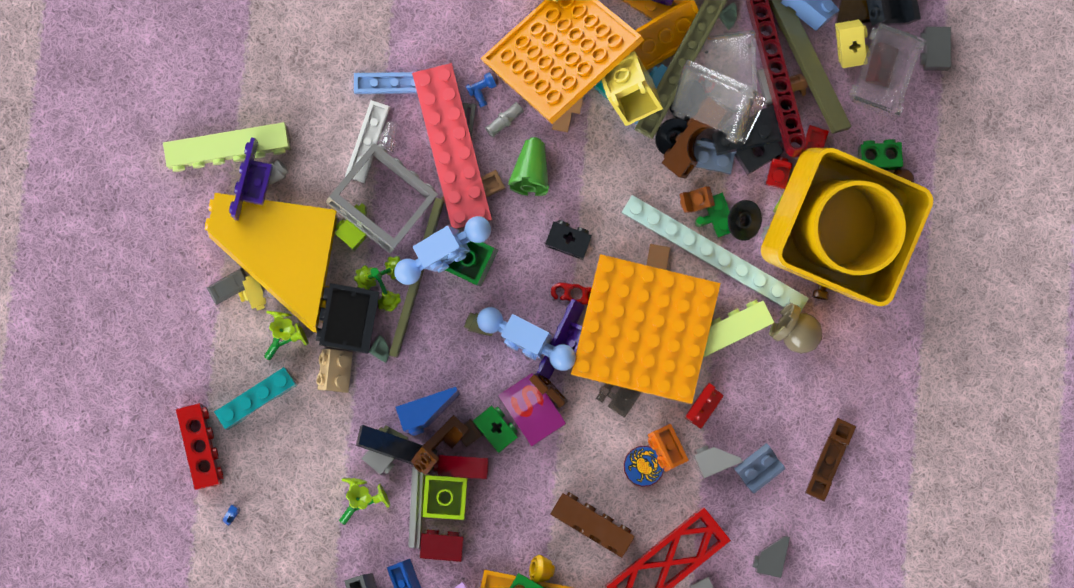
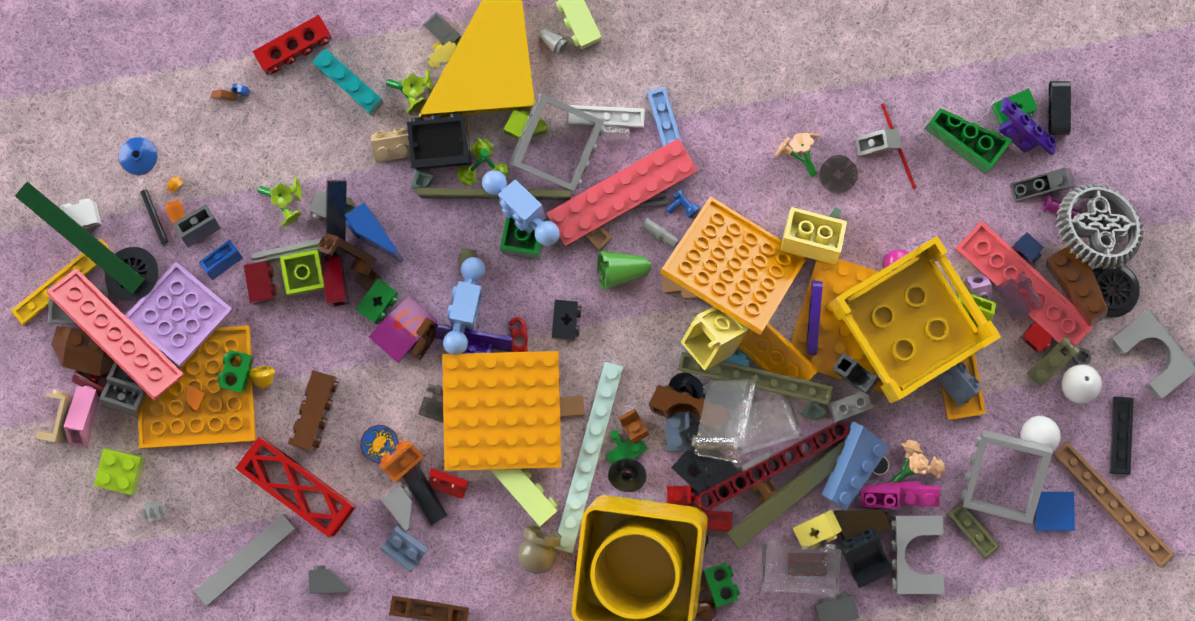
camera: 75 degrees right, 0 degrees up
dark purple bracket [229,137,273,220] -> none
none -> dark orange tile [211,89,238,101]
none -> black tile [403,465,448,525]

